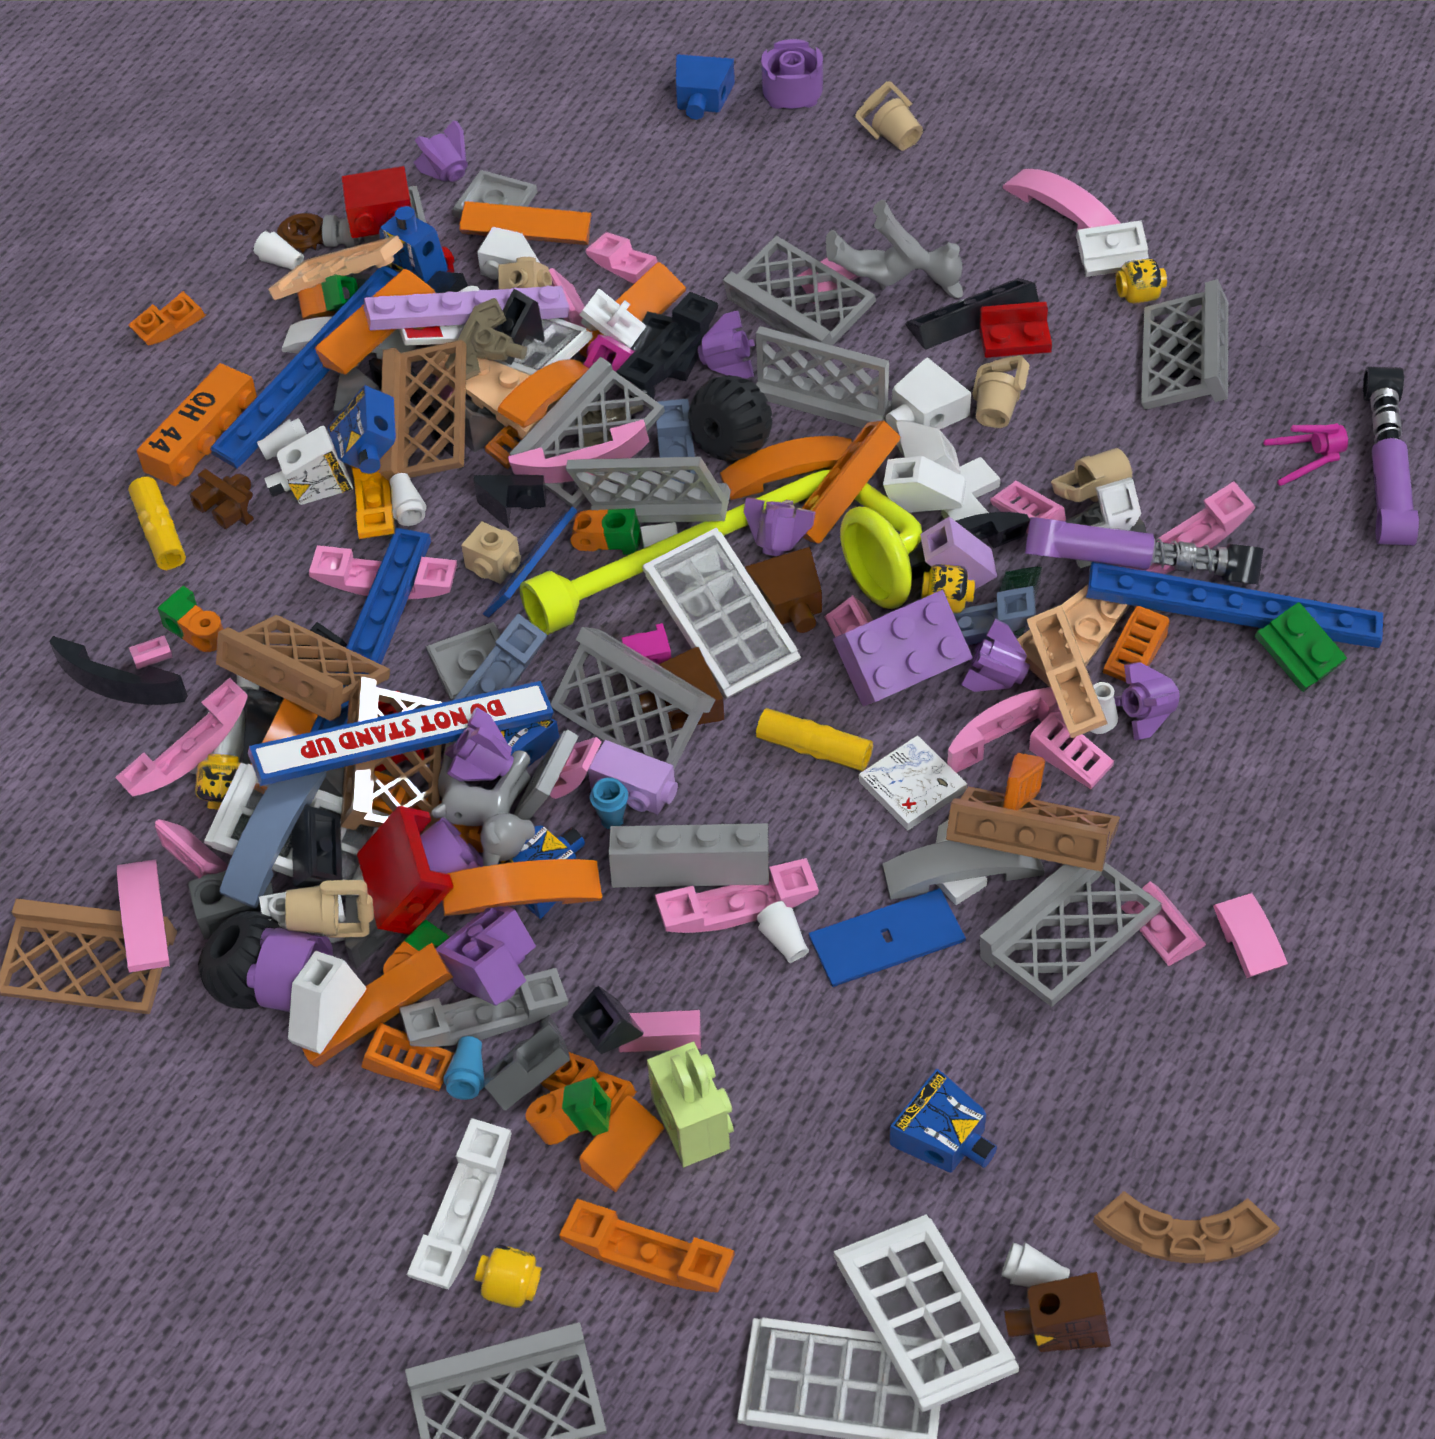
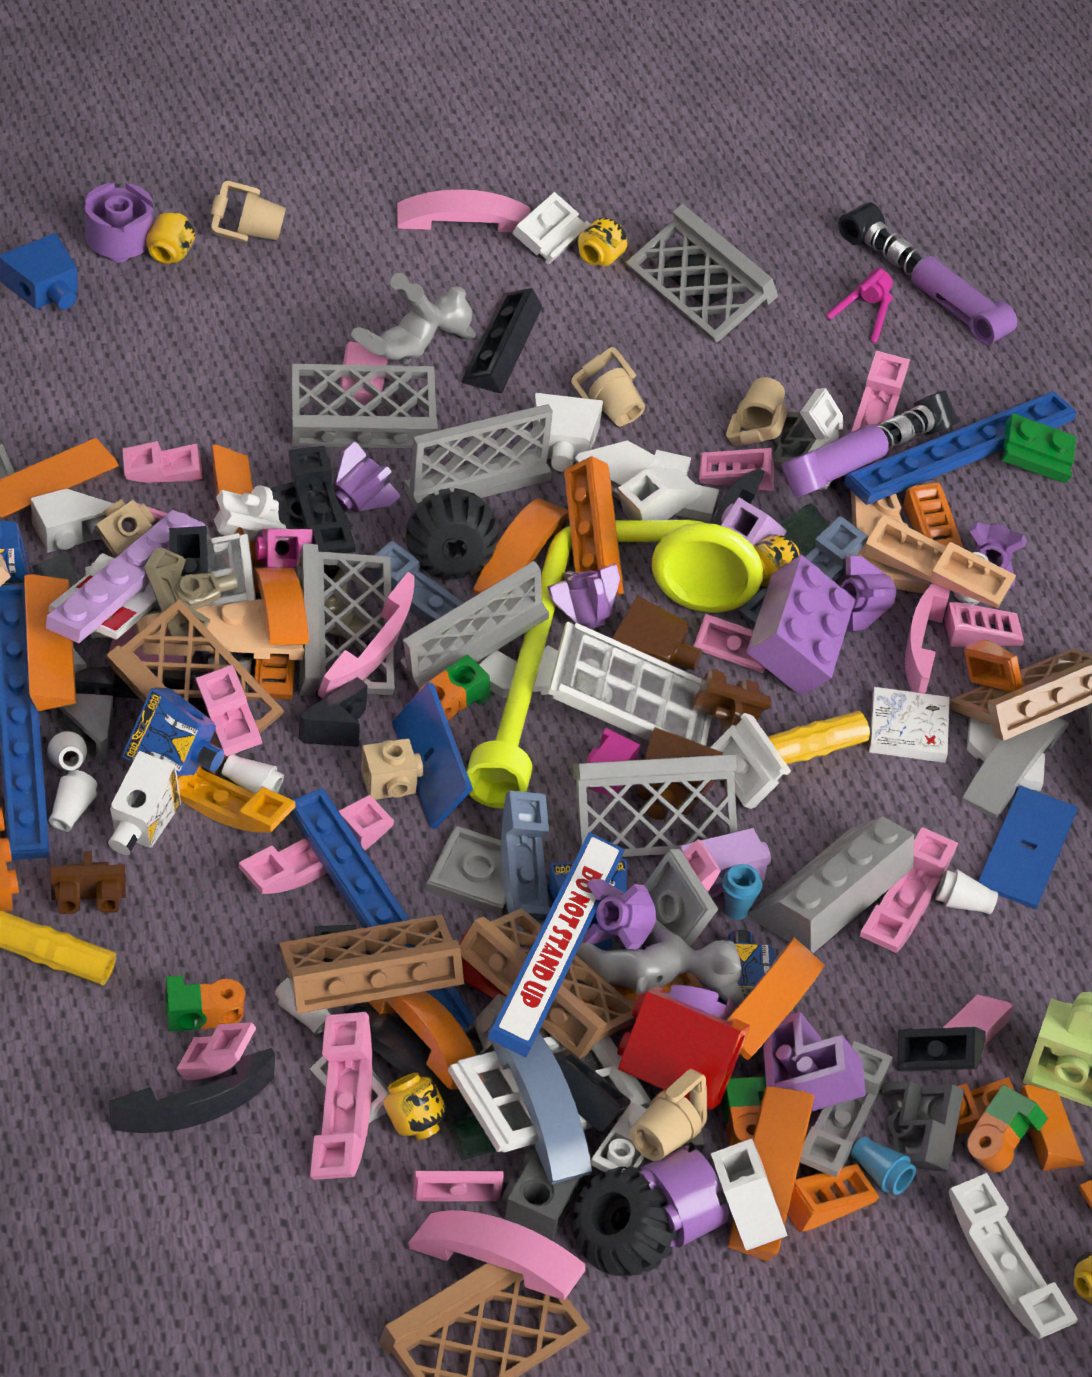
camera: 55 degrees left, 5 degrees down
red bracket [979,302,1052,358] -> none
none -> white cone [47,731,87,771]
none -> yellow head [145,213,196,264]
none -> bright pink slope [196,665,262,757]
none -> reddish brown hips [691,669,771,732]
none -> white plate [710,713,791,809]

